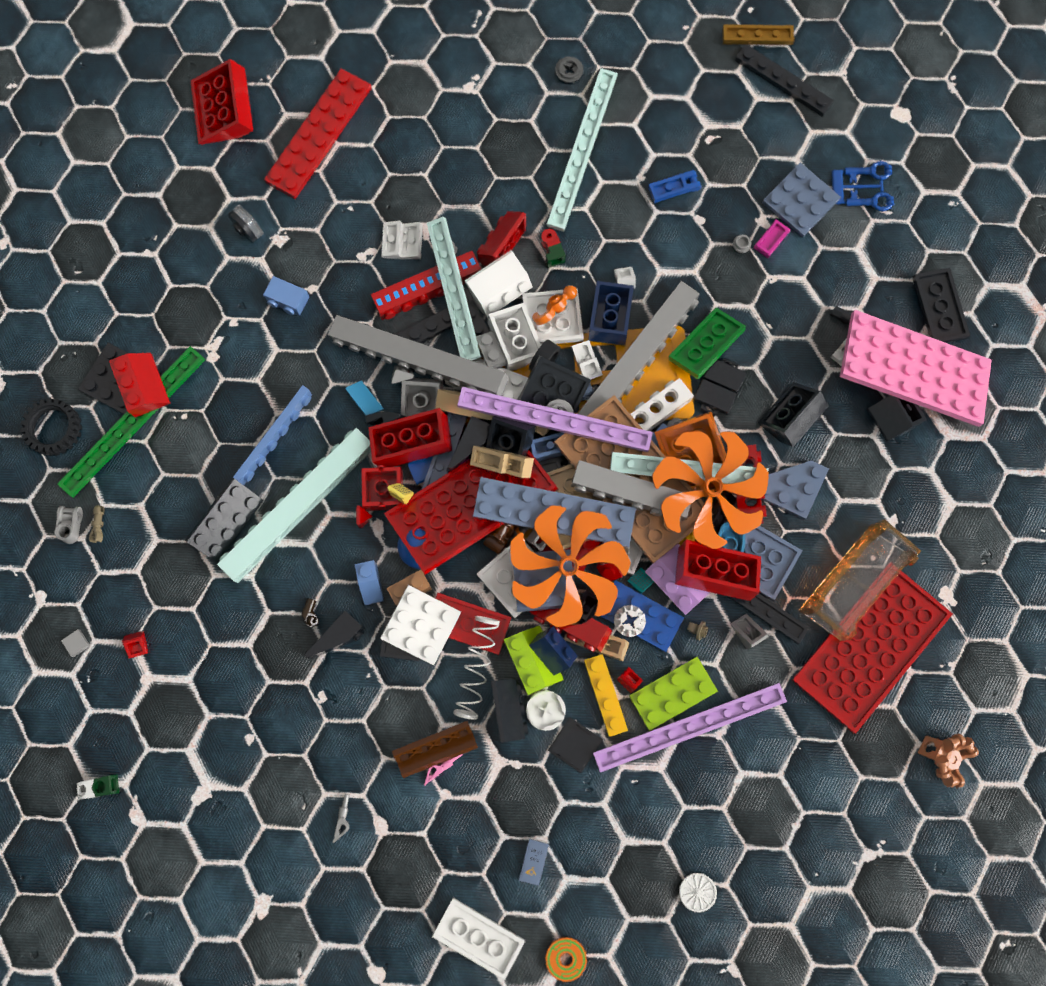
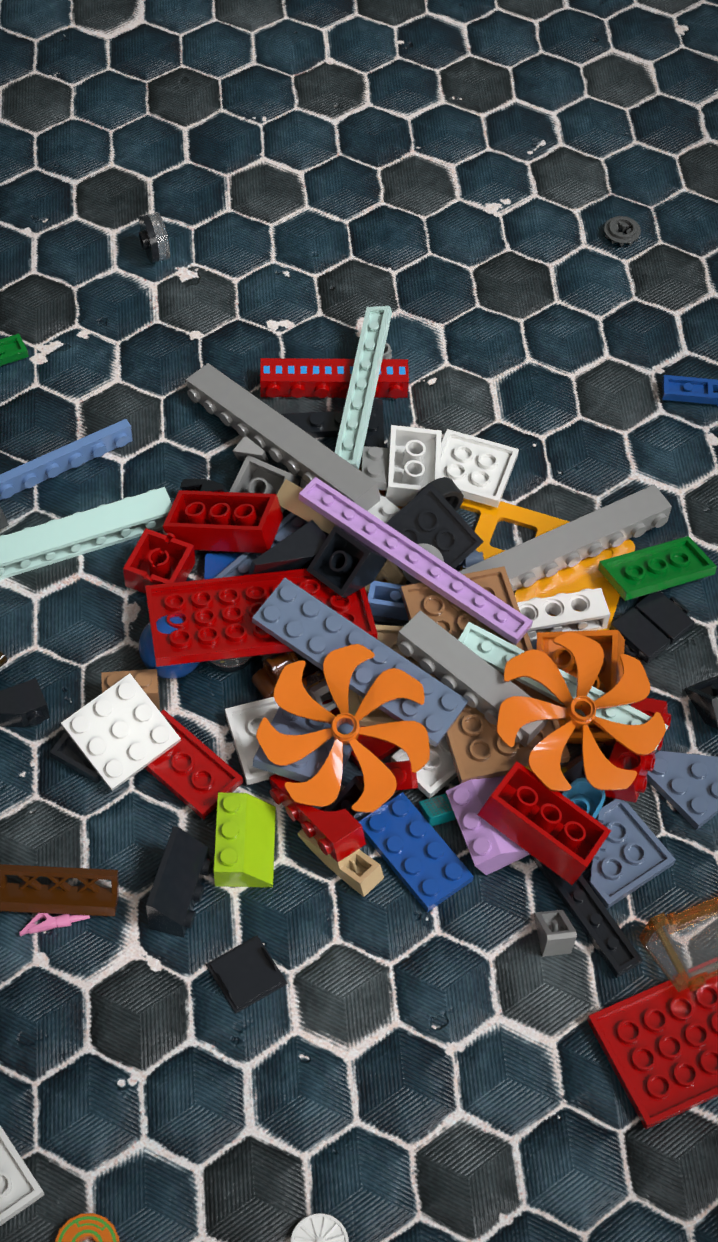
camera: 20 degrees right, 20 degrees down
red slope [191,59,253,145] -> none
medium blue brick [263,276,309,316] -> none
red plate [264,68,372,199] -> none
dark azure slope [345,380,384,416] -> none
medium blue slope [355,560,384,605] -> none
red slope [356,505,373,528] -> none
white slope [382,221,423,259] -> none
light yellow slope [388,483,414,504] -> none
white piece [453,616,500,720] -> none
white slope [465,250,533,318] -> none
tan slope [470,446,534,478] -> none
red slope [477,211,526,266] -> none
sand blue tile [519,839,549,886] -> none
white tile [526,690,566,731] -> none
dark blue brick [529,626,578,675] -> none
orange piece [532,285,577,325] -> none
leg [541,229,566,268] -> none
light aqua plate [547,68,617,232] -> none
white slope [571,340,603,379] -> none
yellow plate [584,654,628,737] -> none
dark blue brick [589,281,634,346] -> none
lavender plate [593,683,787,772] -> none
white slope [614,267,636,288] -> none
white gear [614,605,646,637] -> none
red slope [617,667,643,693] -> none
lime plate [629,656,718,731] -> none
dark tan plate [687,621,708,641] -> none

